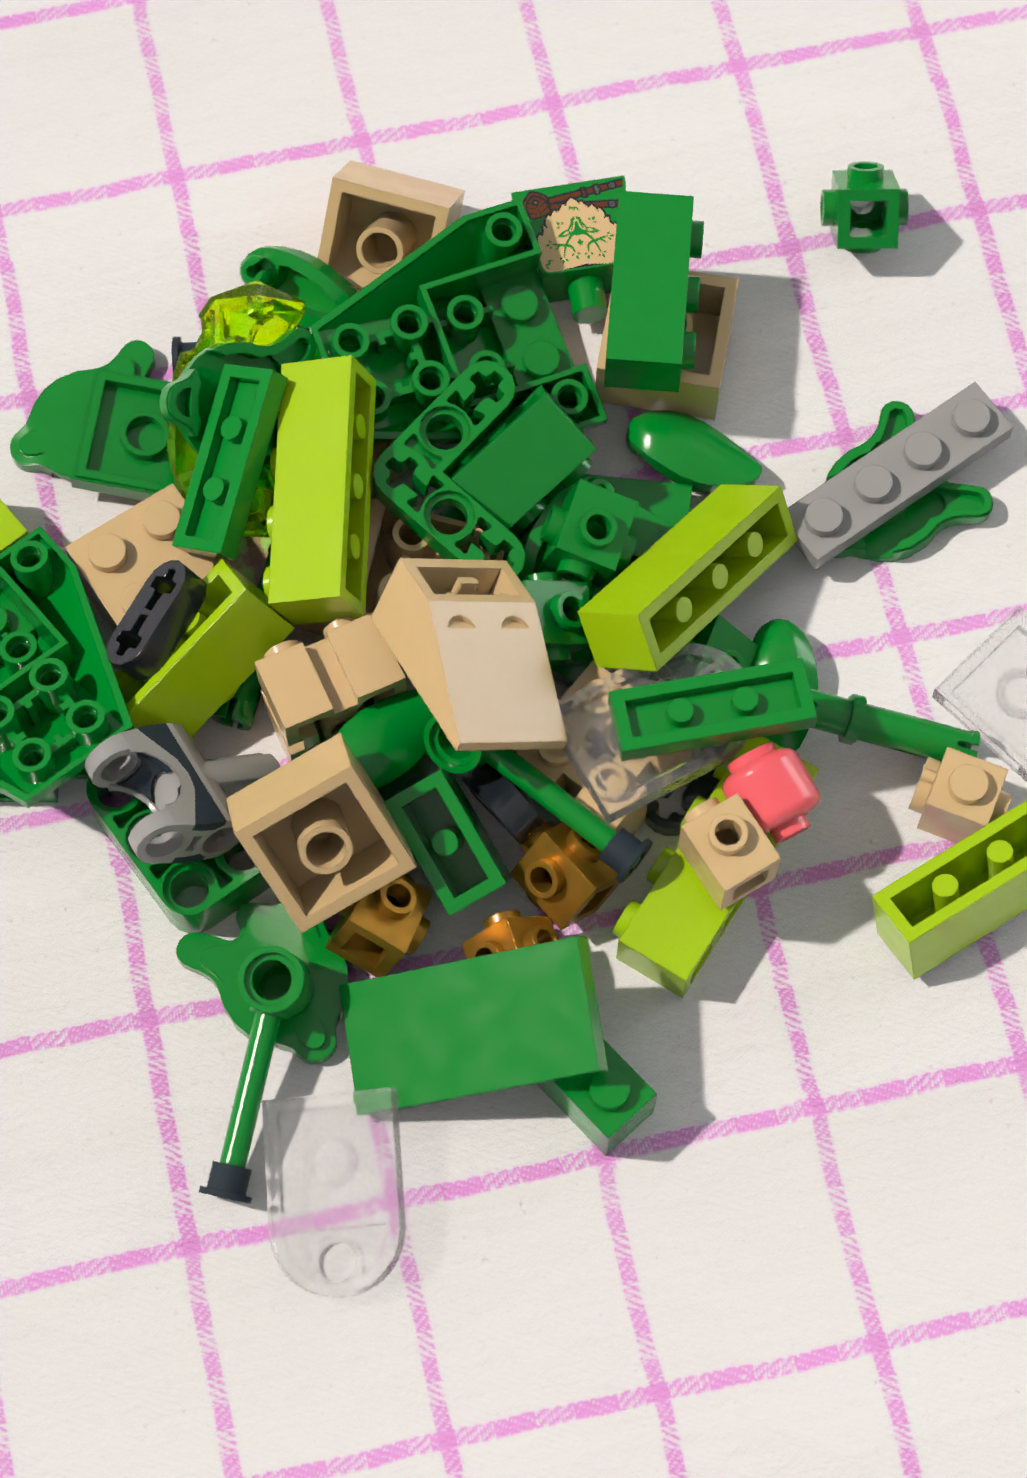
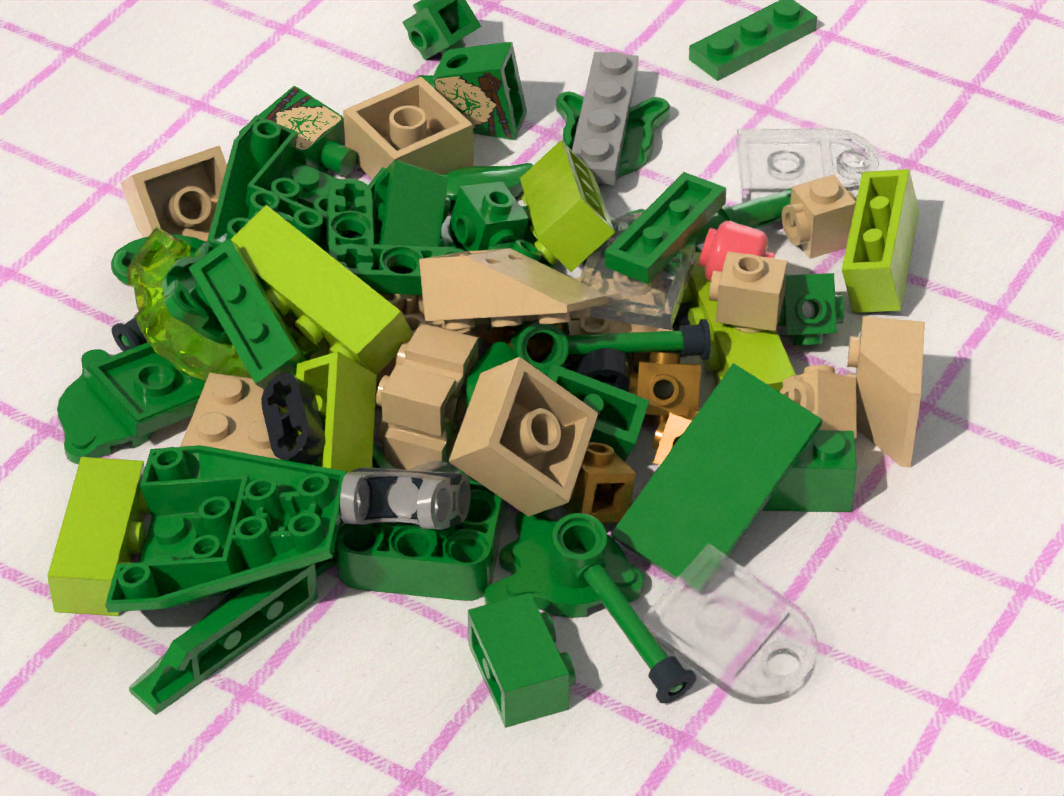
camera: 45 degrees left, 25 degrees down
green brick [604,191,704,392] -> none
none -> green torso [417,42,527,140]
none -> green brick [468,592,576,728]
none -> green brick [778,273,844,345]
none -> tan brick [780,365,857,439]
none -> tan slope [846,316,925,467]

